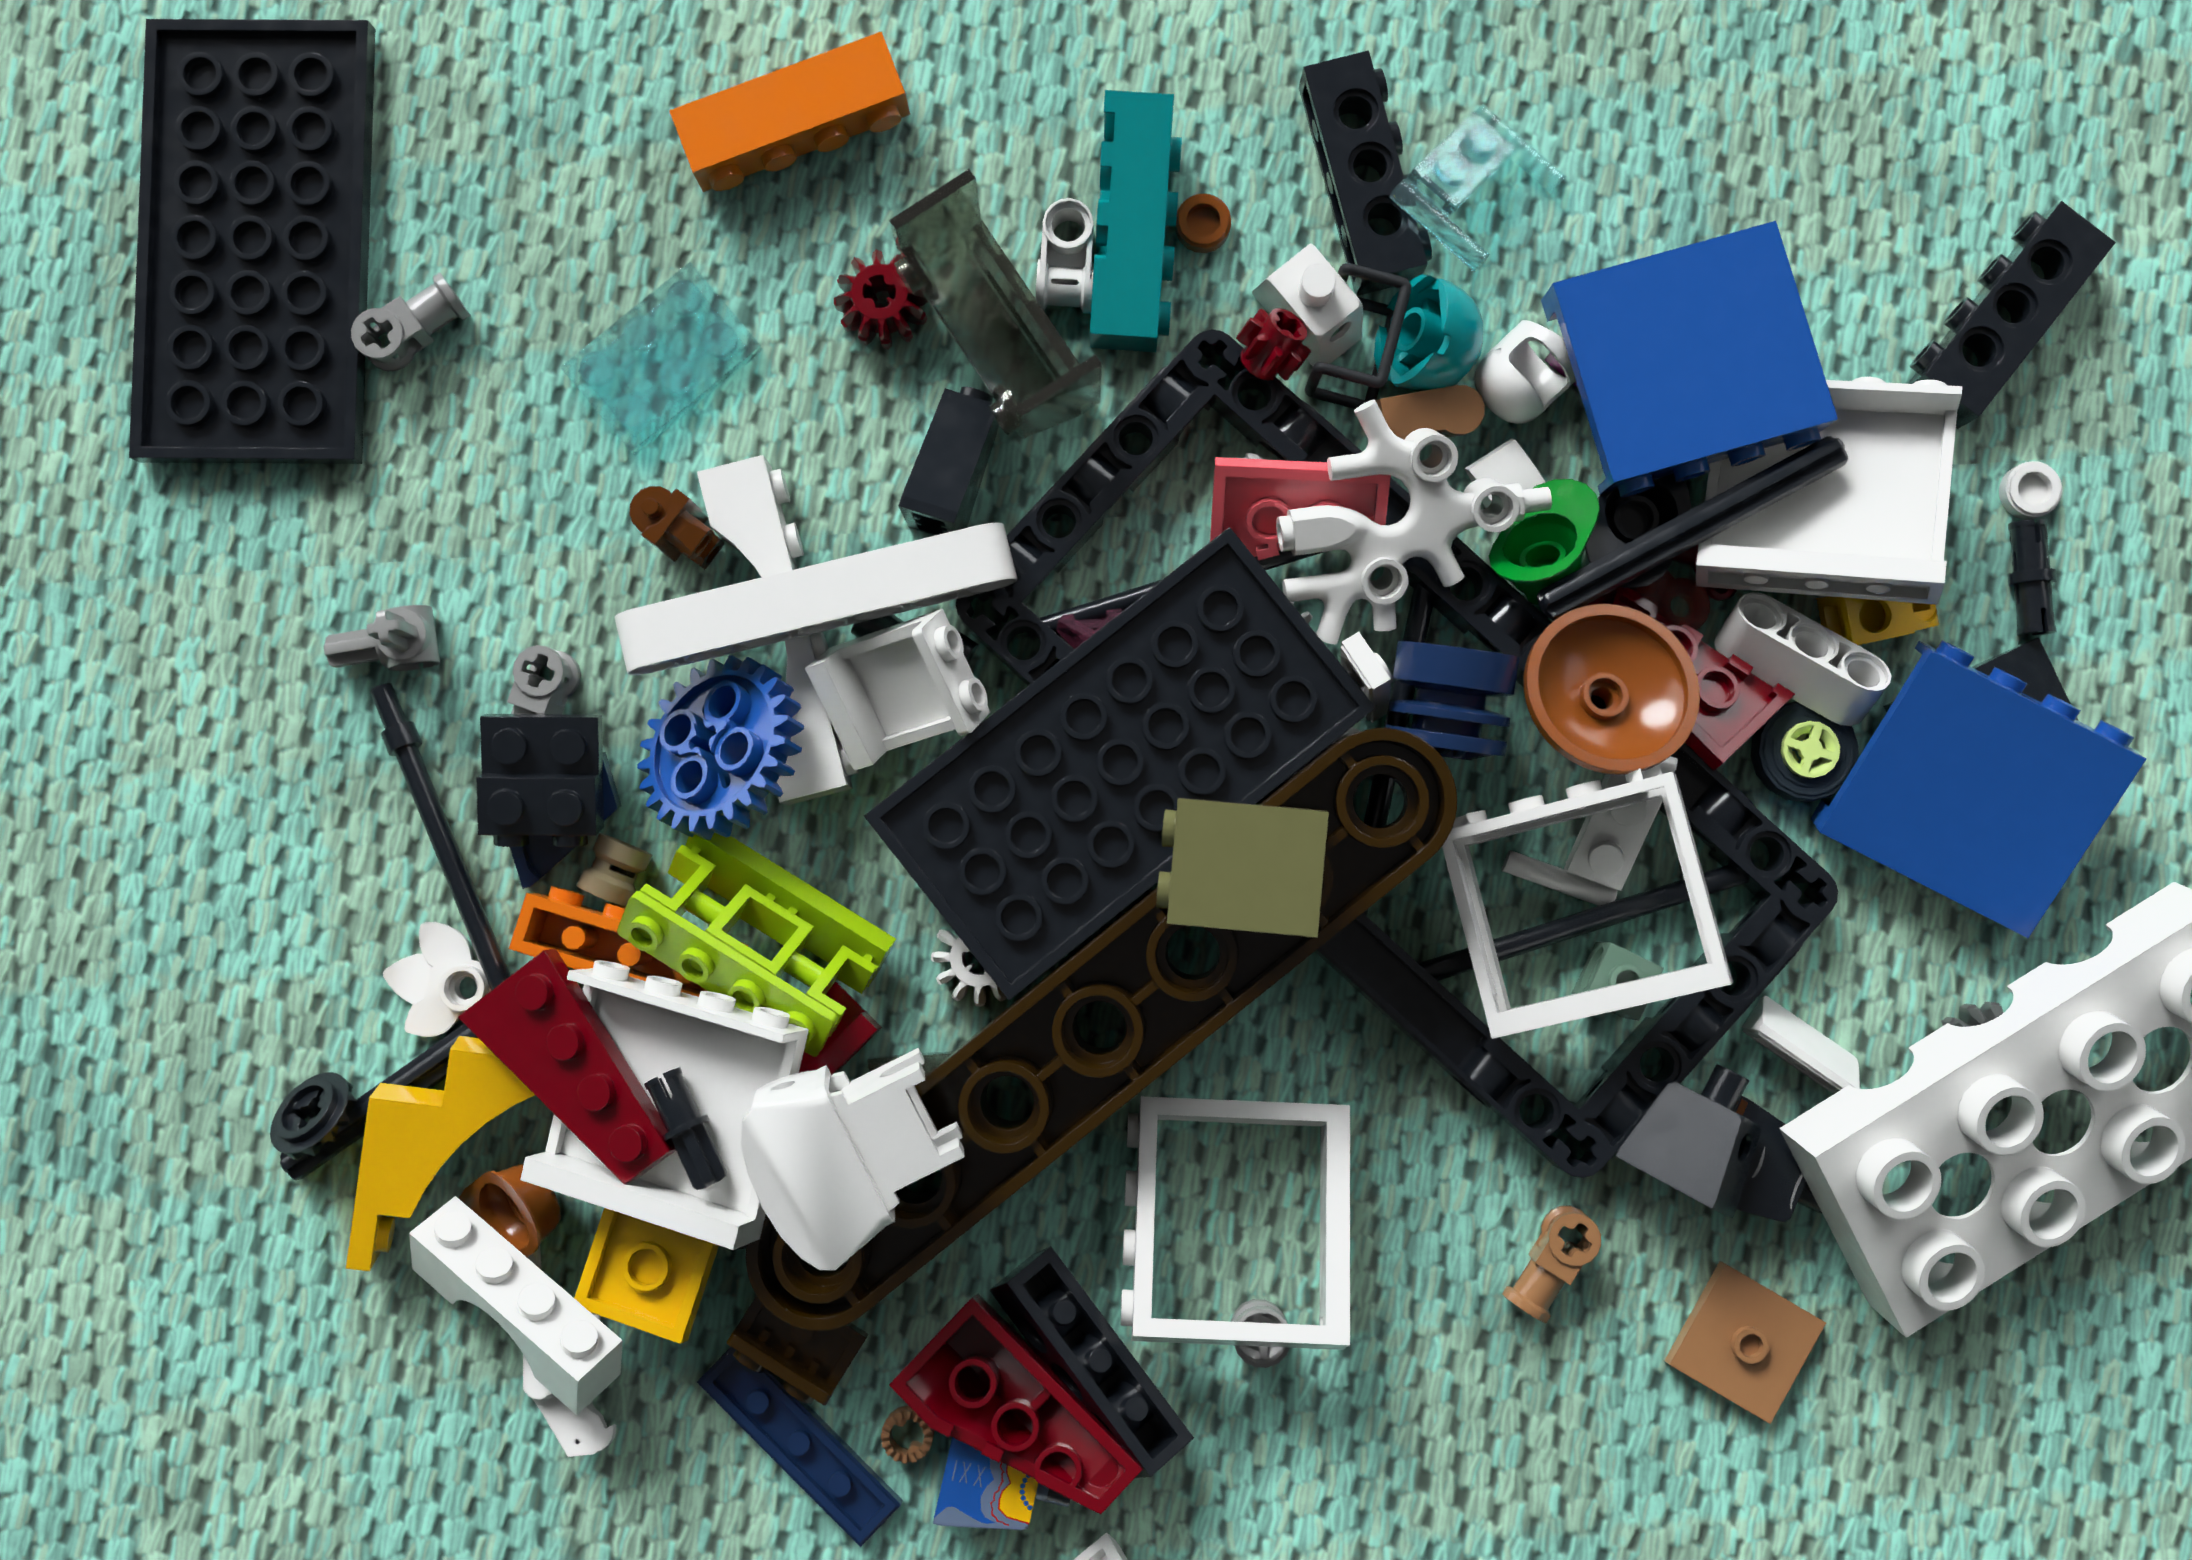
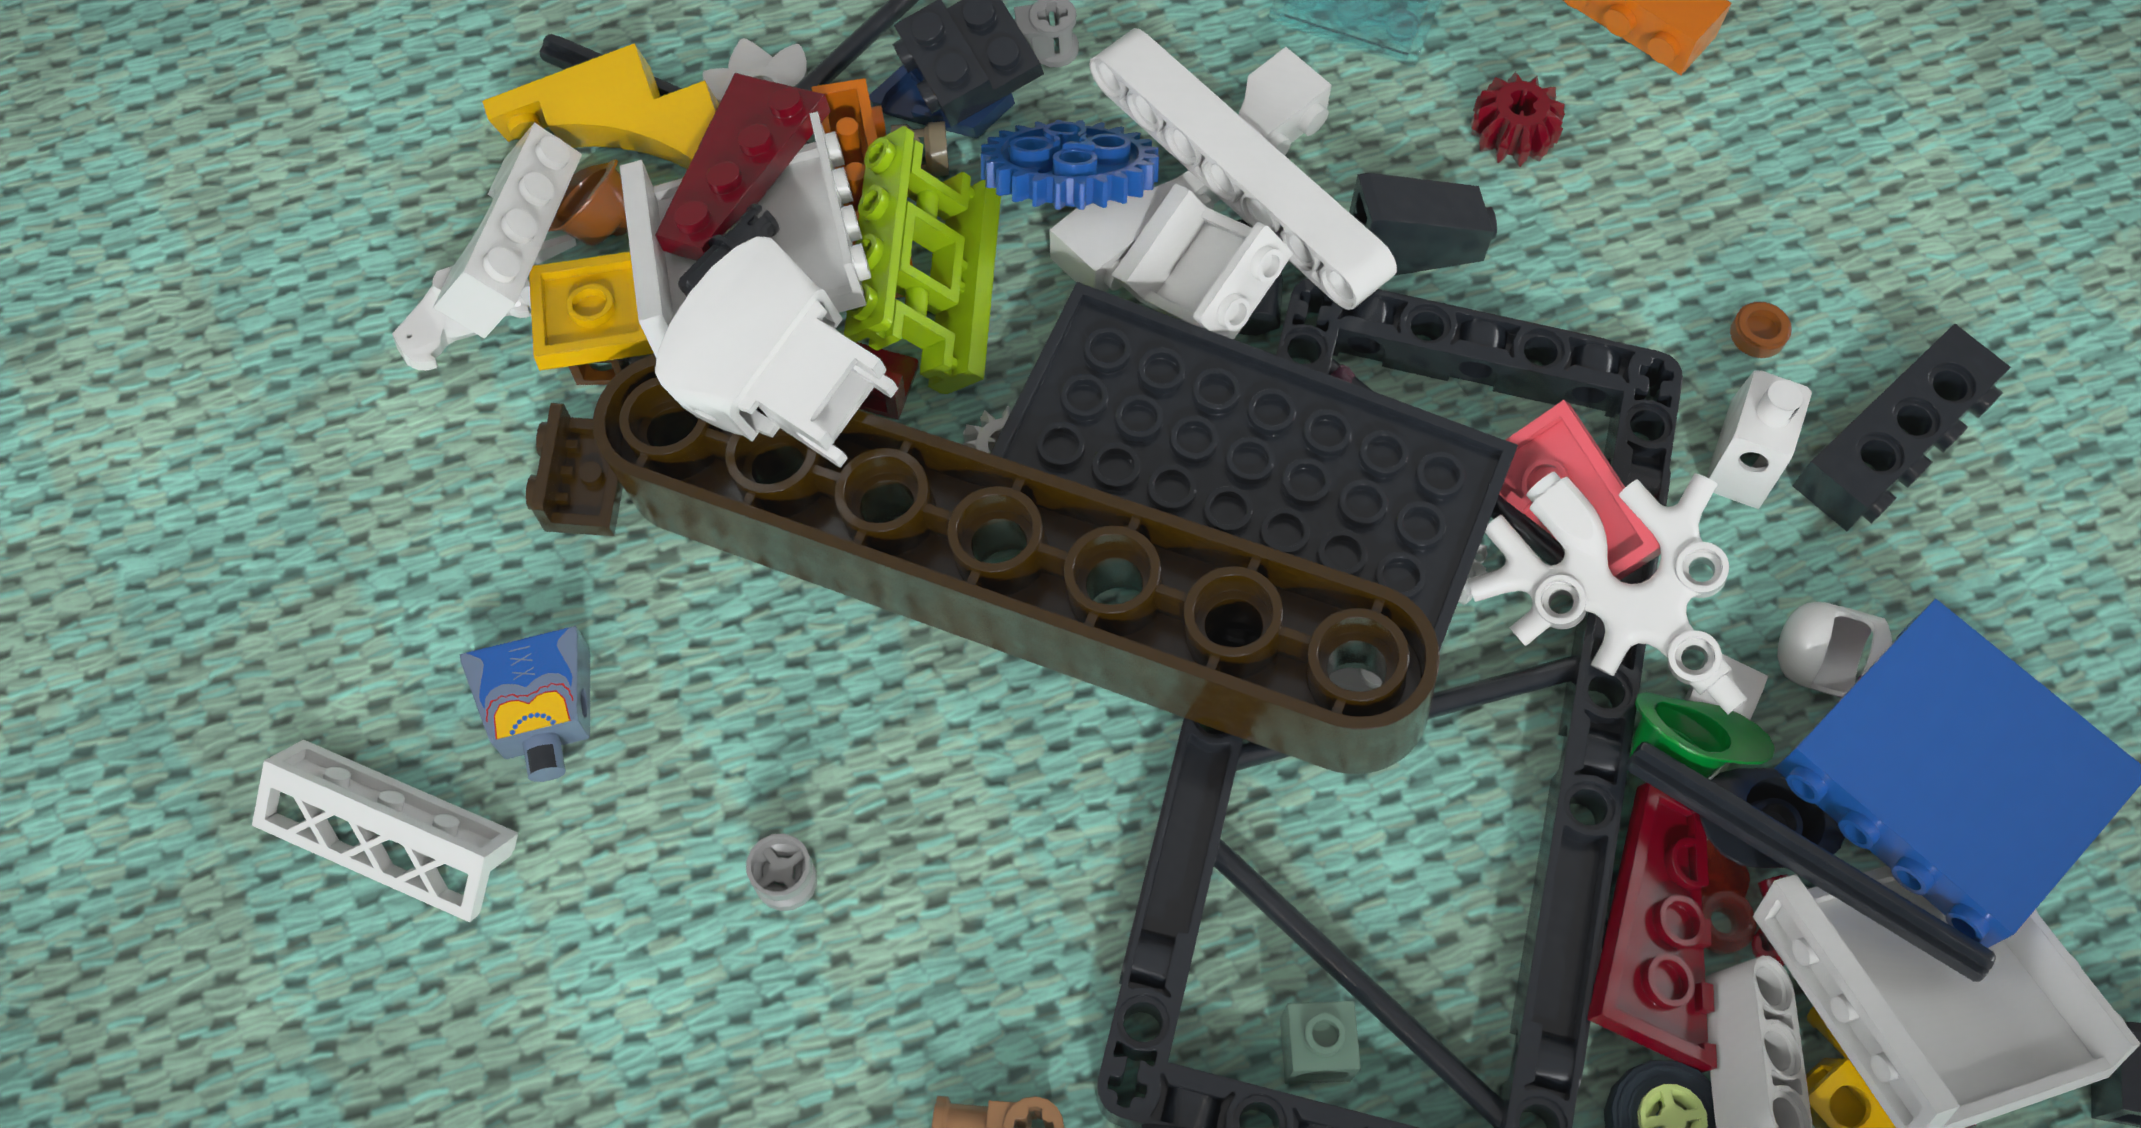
camera: 60 degrees right, 20 degrees down
black gear [270,1072,357,1160] -> none
reddish brown hips [629,486,725,570] -> none
dark blue tile [697,1347,903,1547] -> none
medium nougat bush [880,1405,935,1464] -> none
clear smoke windscreen [889,169,1102,439] -> none
dark red wedge [889,1294,1143,1514] -> none
black brick [989,1246,1194,1478] -> none
white piece [1035,198,1094,314] -> none
teal wedge [1090,90,1182,352] -> none
white window [1121,1096,1350,1350] -> none
olive brick [1156,798,1329,938] -> none
dark red gear [1236,308,1311,381] -> none
black piece [1305,263,1412,409] -> none
white plate [1341,632,1393,723] -> none
teal cylinder [1374,274,1483,392] -> none
medium nougat leg [1376,385,1485,440] -> none
dark blue wheel [1385,641,1520,760] -> none
clear light blue plate [1389,104,1567,272] -> none
white window [1442,765,1733,1039] -> none
white plate [1502,756,1678,906] -> none
dark orange dish [1524,604,1700,775] -> none

